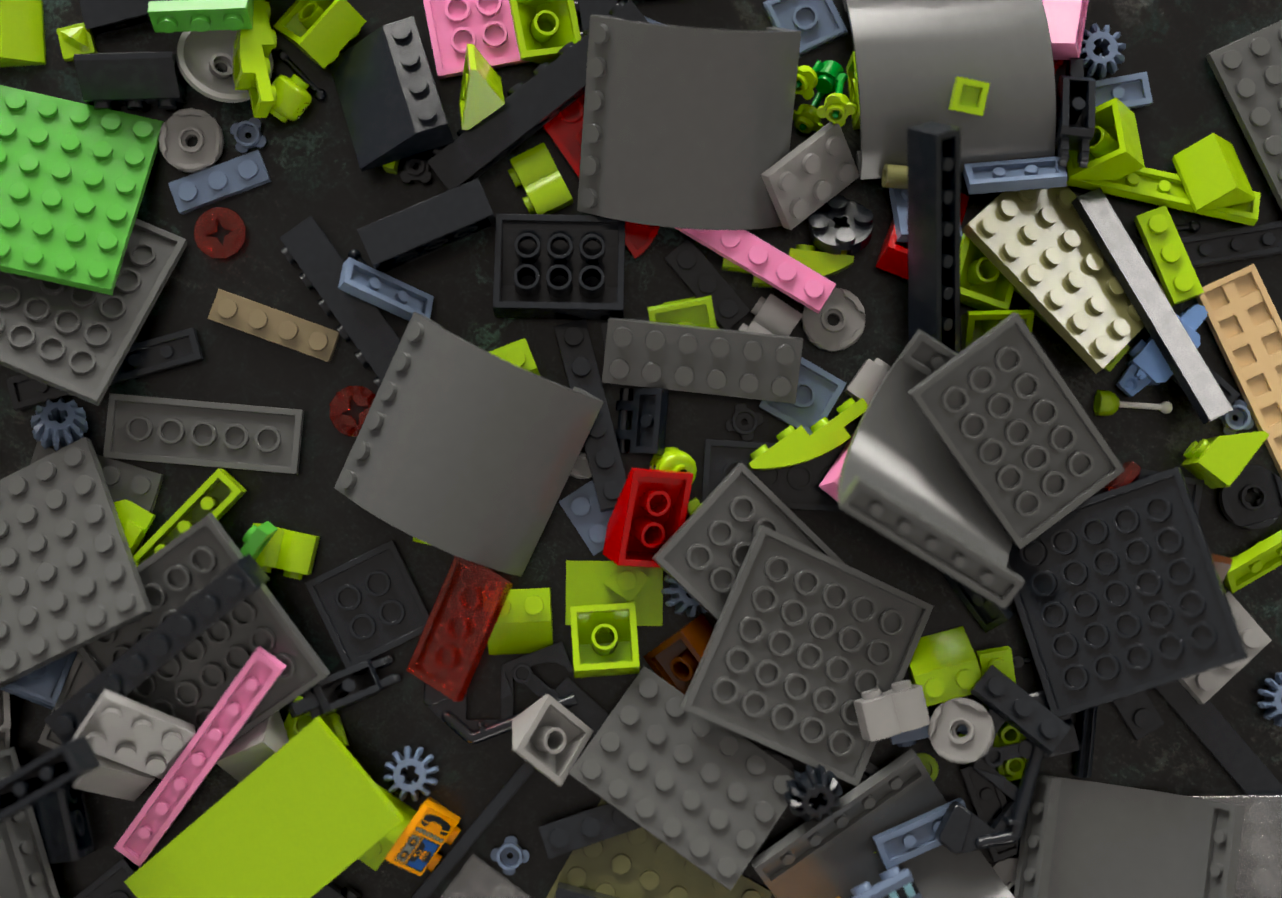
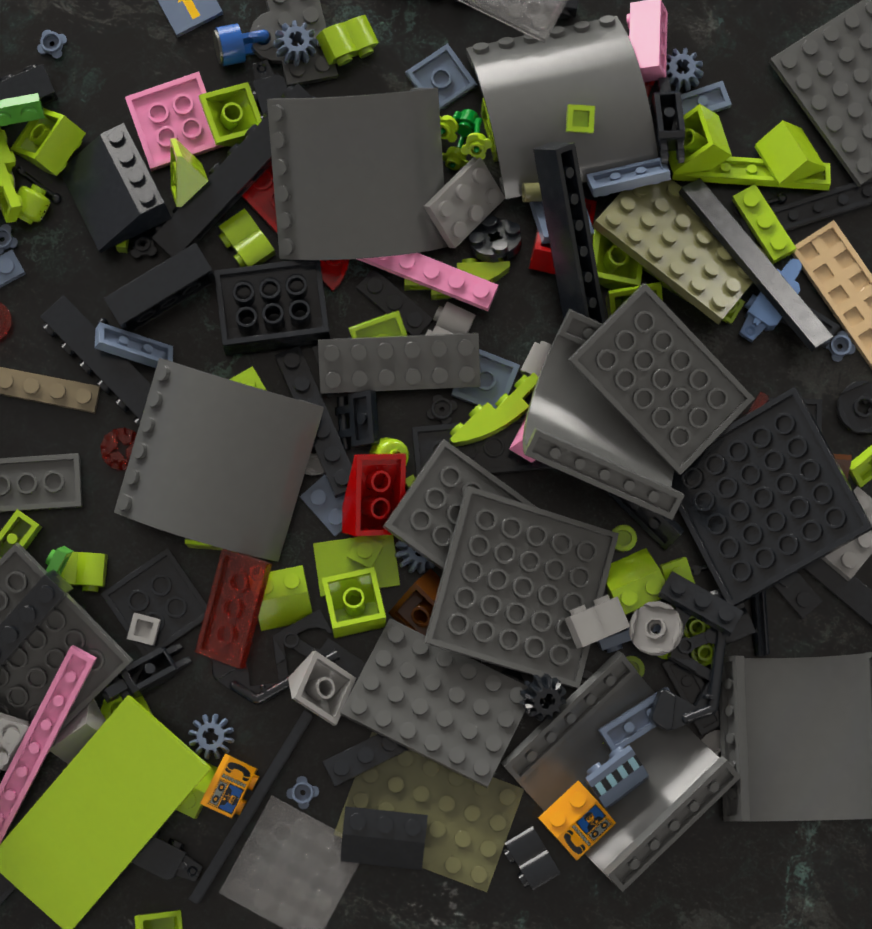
camera: 10 degrees left, 5 degrees down
light grey plate [801,288,866,352] -> none
hinge [1093,390,1173,416] -> none
lime slope [1181,431,1269,489] -> none
none -> light grey plate [127,613,161,646]
none -> lime tile [613,525,637,552]

